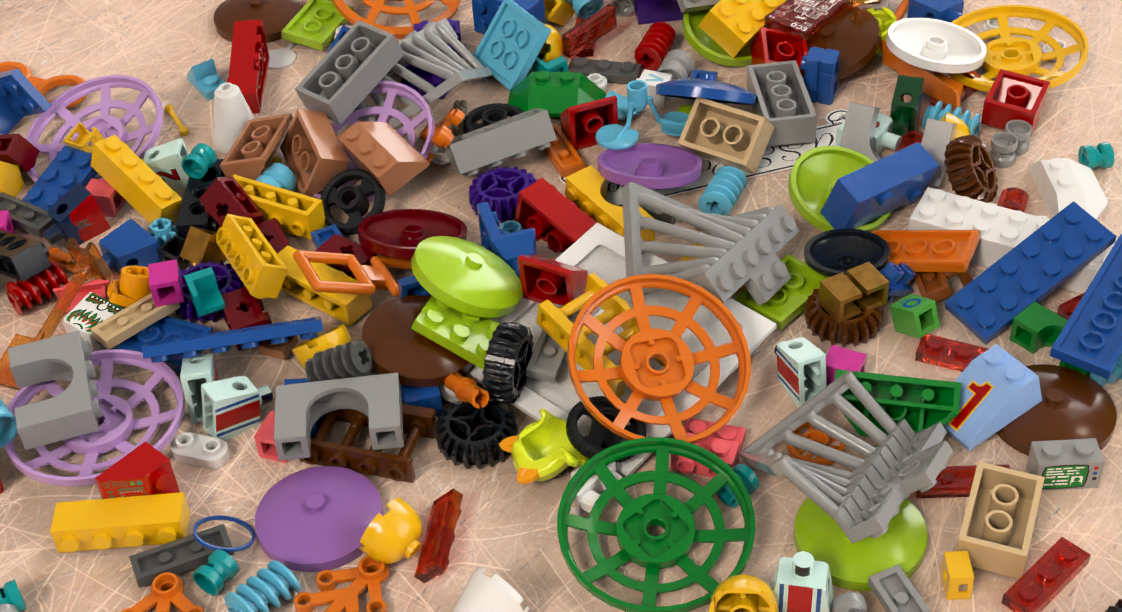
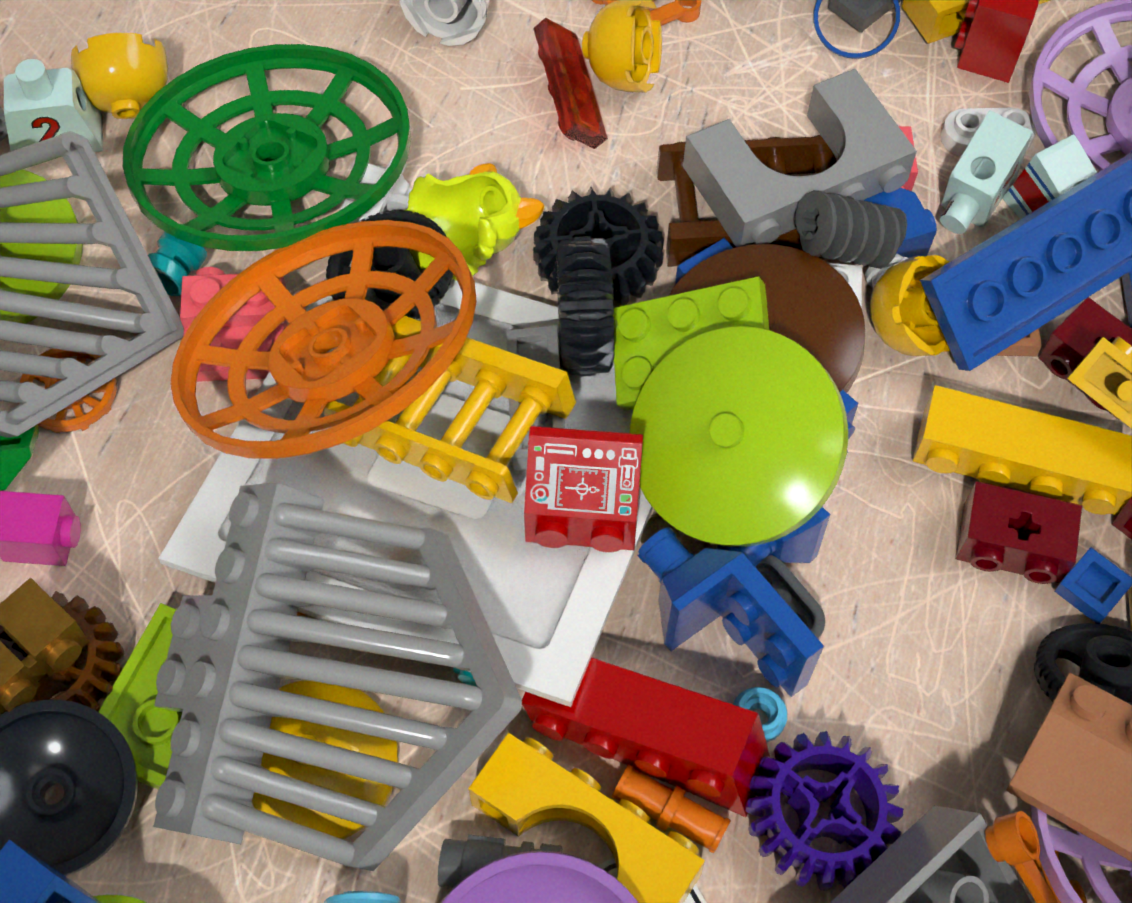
camera: 155 degrees right, 20 degrees up
medium lavender dish [255,466,383,572] -> none
orange bar [293,250,412,297] -> none
dark red dish [358,209,467,259] -> none
orange pin [444,372,489,408] -> none
light aqua torso [774,337,827,408] -> none

